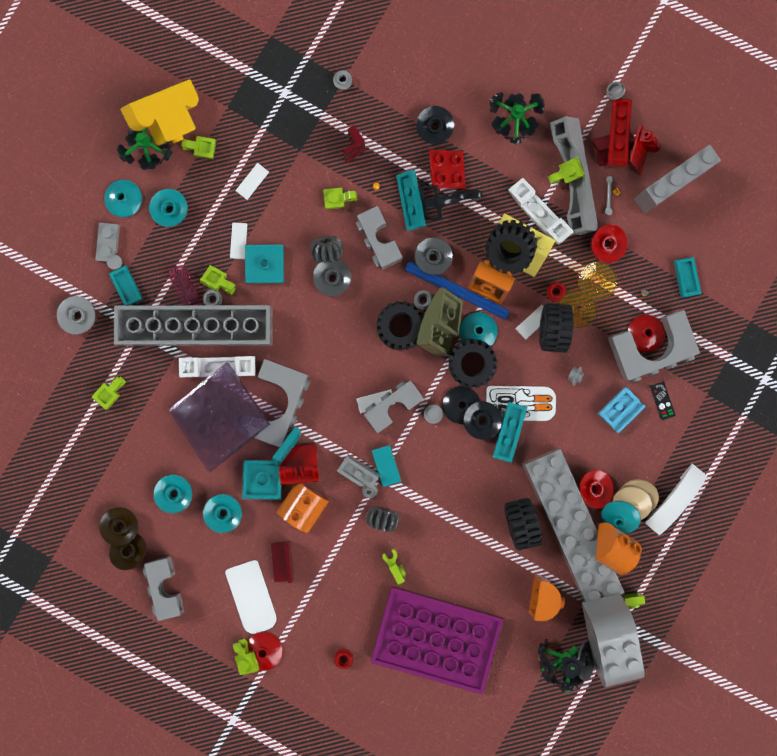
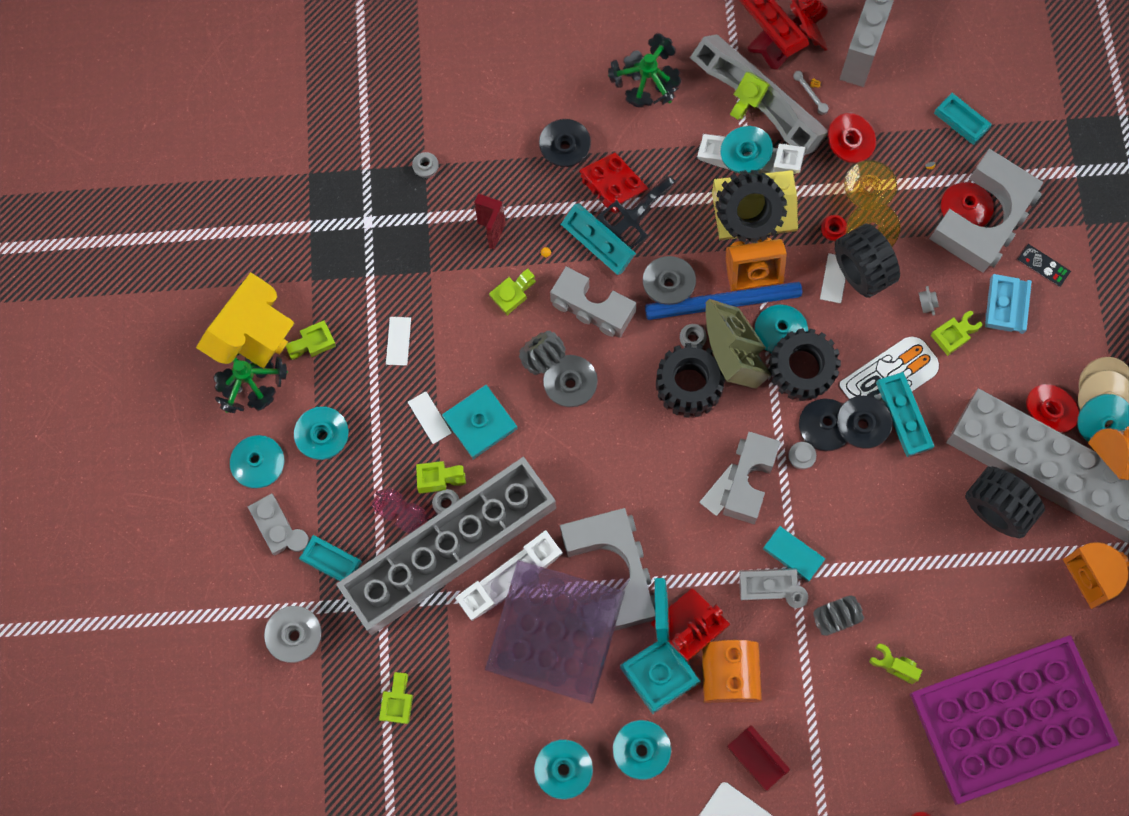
camera: 30 degrees left, 15 degrees down
none -> teal dish [720,126,773,173]
none -> lime plate [931,311,982,356]

